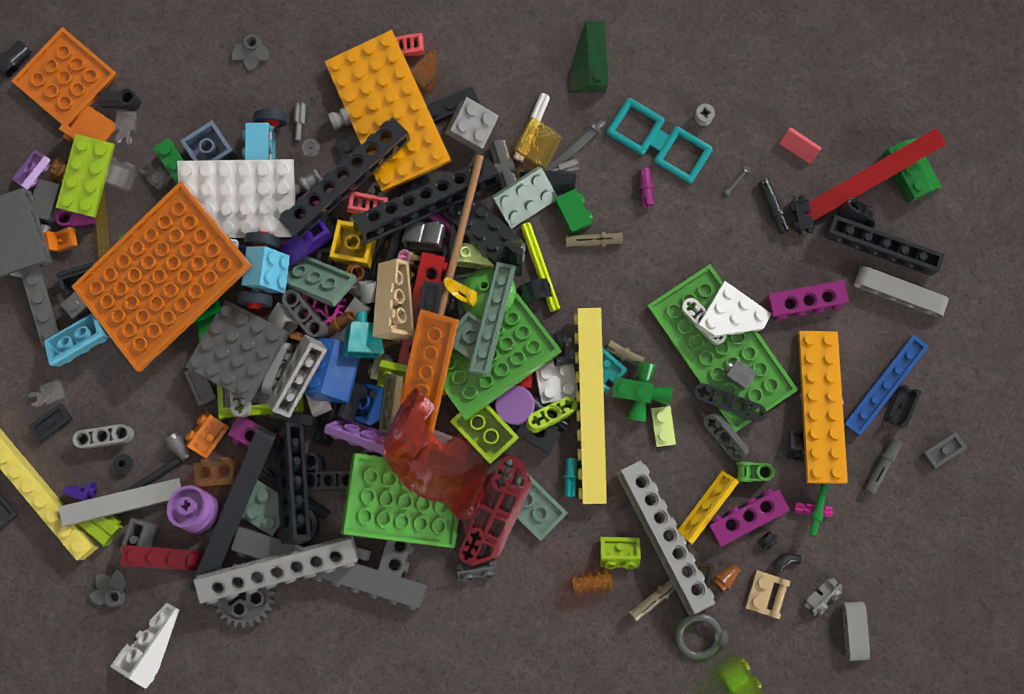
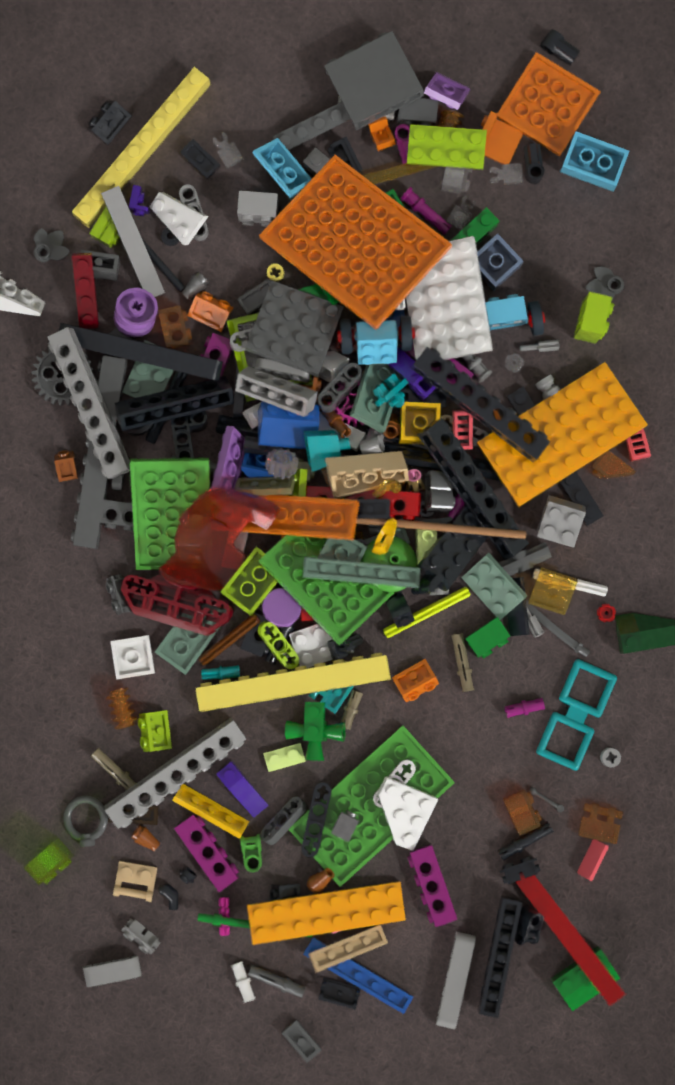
camera: 80 degrees right, 5 degrees up
none -> dark orange bracket [54,450,78,482]
none -> white plate [111,635,155,679]
none -> white wing [149,192,208,245]
none -> reddish brown axle [198,614,260,665]
none -> dark purple slope [216,761,269,818]
none -> white pin [231,961,255,1003]
none -> light grey brick [237,191,279,227]
none -> clear gear [265,447,298,480]
none -> light yellow bush [267,264,284,282]
none -> dark orange cone [307,868,334,893]
none -> tan plate [309,925,388,973]
none -> clear yellow arm [372,480,401,499]
none -> teal hips [373,373,409,408]
none -> orange bracket [392,659,439,702]
none -> magenta pin [400,187,452,235]
none -> clear orange brick [503,789,542,835]
none -> medium azure brick [560,131,629,191]
none -> lime brick [574,292,614,344]
none -> clear orange plate [578,803,623,844]
none -> red plate [597,604,616,622]

